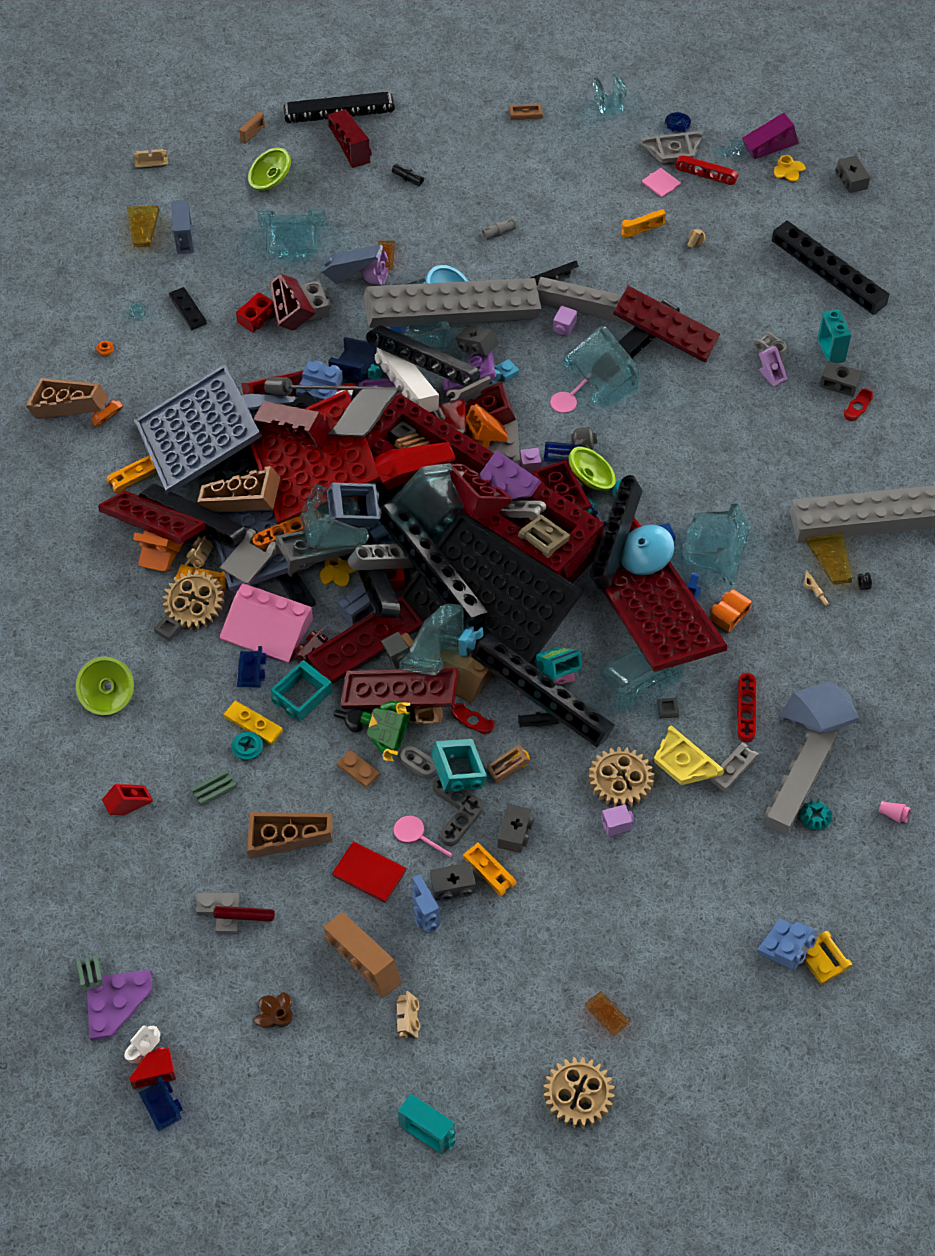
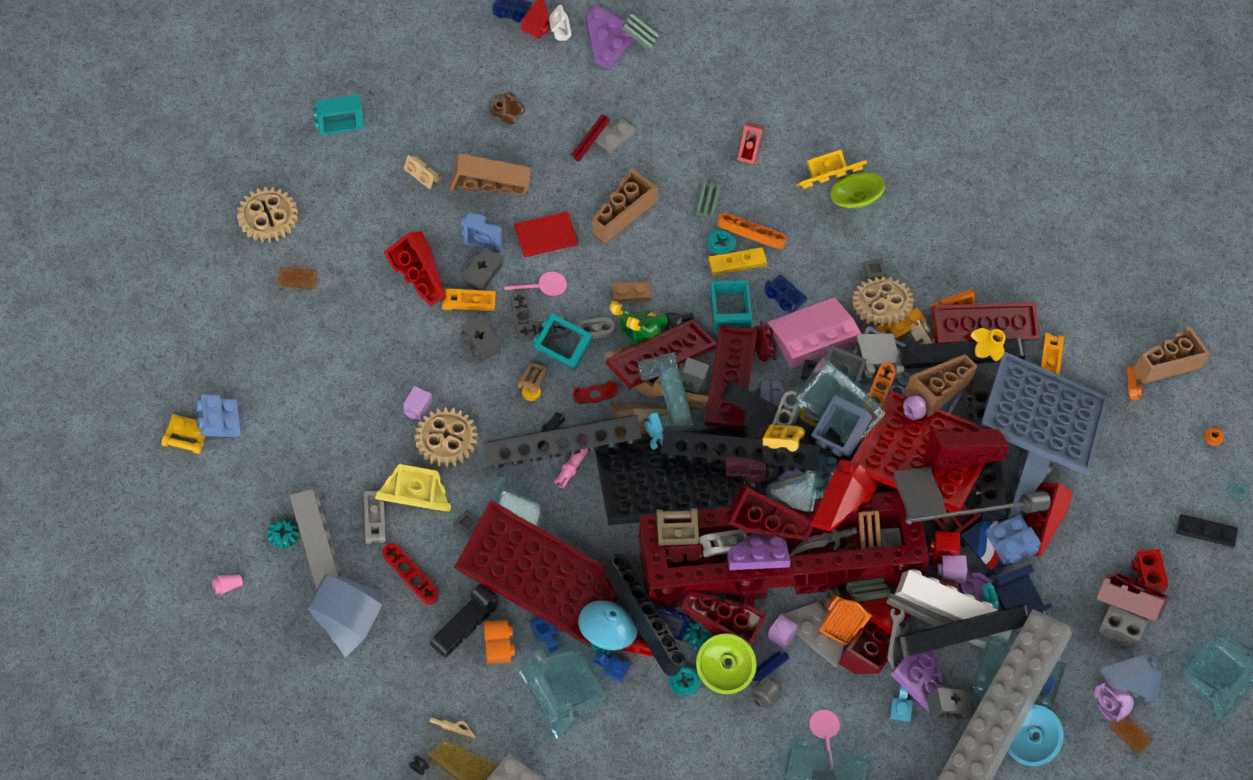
camera: 130 degrees right, 5 degrees up
teal torso [535,647,582,680] -> none
none -> red wedge [384,231,446,306]
none -> black beam [429,584,498,658]
none -> orange beam [717,213,787,249]
none -> clear pink slope [726,457,766,482]
none -> yellow plate [763,424,805,452]
none -> yellow bracket [796,150,867,189]
none -> lavender piece [903,395,927,420]
none -> yellow plate [971,328,1005,362]

